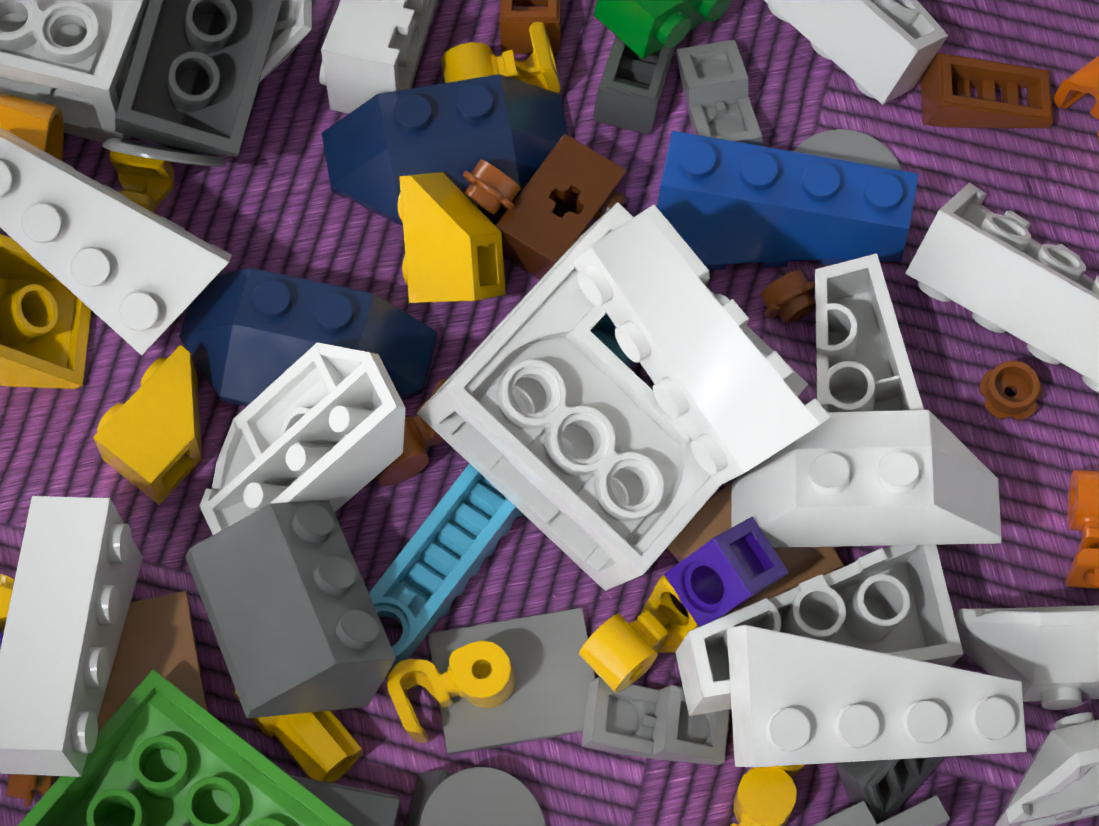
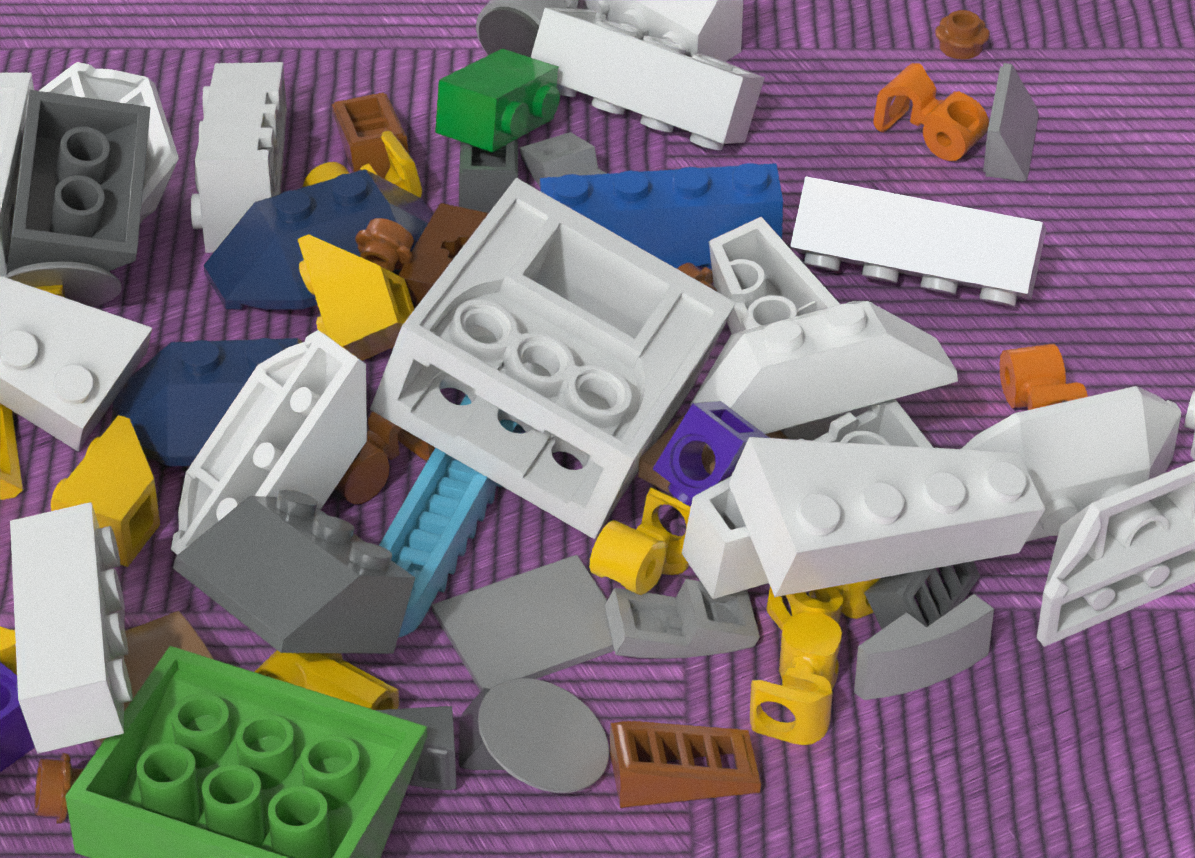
camera: 15 degrees left, 25 degrees down
yellow leg [387,640,516,743] -> none
white wedge [572,205,831,484] -> none
dark orange slope [920,53,1053,129] -> none
dark orange plate [979,361,1042,421] -> none

